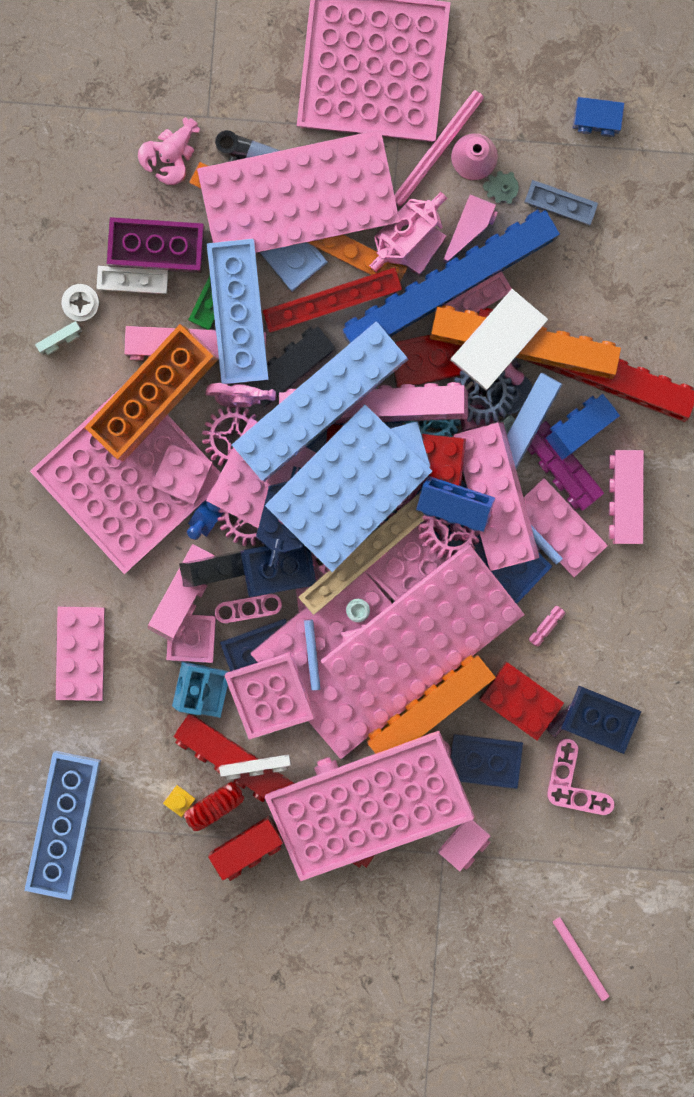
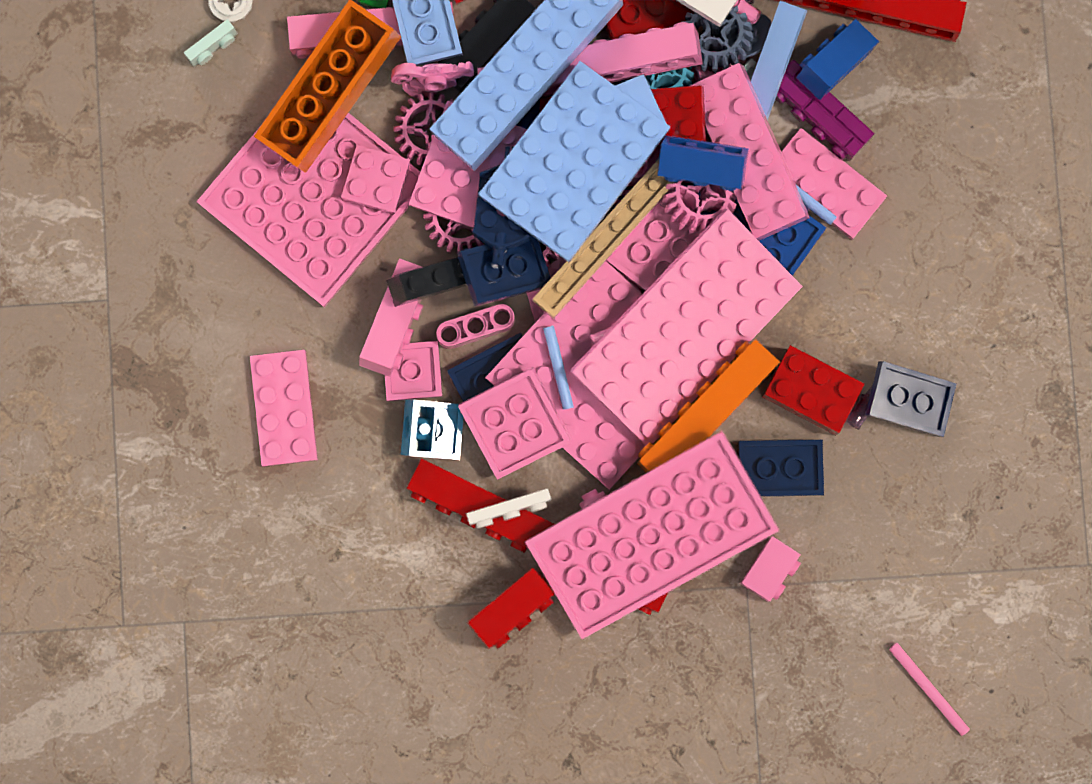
camera: 10 degrees left, 5 degrees down
light blue brick [24,751,101,900] -> none
yellow plate [163,784,196,818] -> none
red gear [184,782,244,831] -> none
blue piece [187,499,224,540] -> none
light aqua plate [346,598,370,622] -> none
bright pink axle [529,606,565,647] -> none
bright pink beam [547,739,614,815] -> none
bright pink brick [609,450,644,544] -> none

